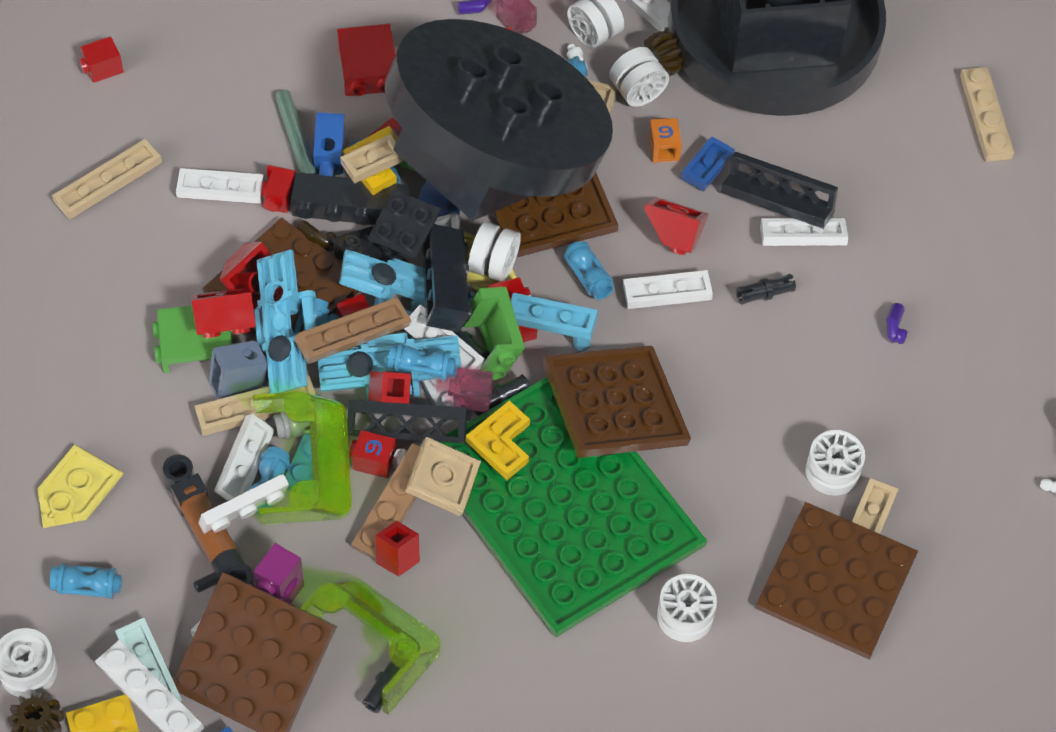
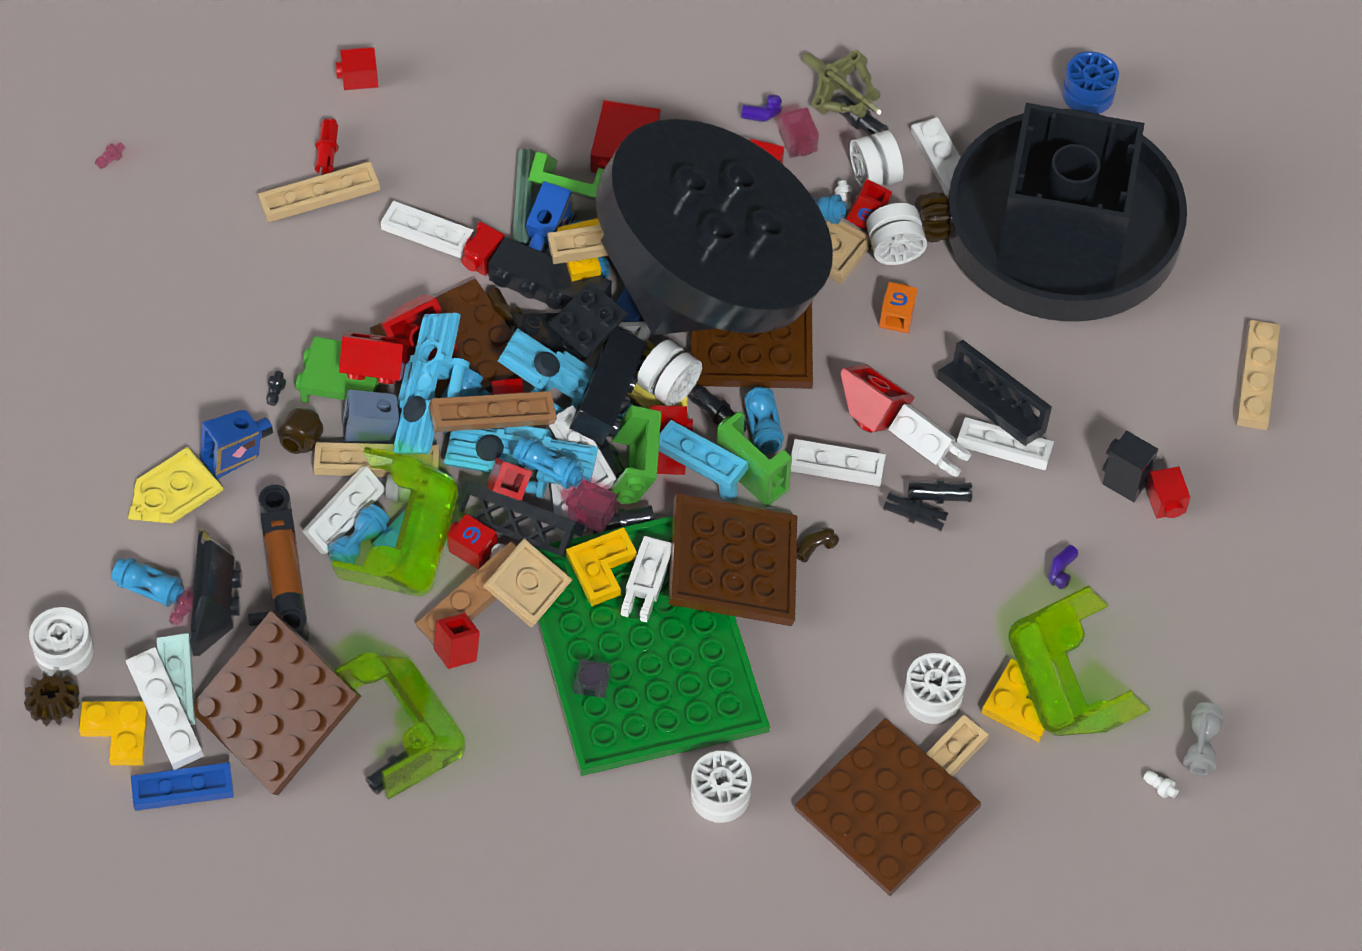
camera: 20 degrees right, 0 degrees up
white plate [198,474,289,534] -> none
magenta brick [253,543,304,603] -> none
blue plate [681,136,735,191] -> none
none -> clear pink piece [169,591,193,626]
none -> black wedge [190,529,242,656]
none -> blue torso [200,410,273,480]
none -> black piece [266,371,286,406]
none -> dark brown head [277,408,324,454]
none -> red axle [314,118,339,175]
none -> bright green panel [528,151,604,201]
none -> plate [573,659,612,698]
none -> white hinge [621,536,672,622]
none -> black pin [691,387,749,432]
none -> bright green panel [717,411,792,507]
none -> dark brown arm [797,527,839,563]
none -> red brick [846,178,893,230]
none -> black pin [883,491,948,531]
none -> white hinge [888,404,971,477]
none -> yellow plate [981,658,1055,742]
none -> clear neon green windscreen [1008,585,1151,736]
none -> black brick [1102,430,1158,502]
none -> red brick [1146,466,1191,519]

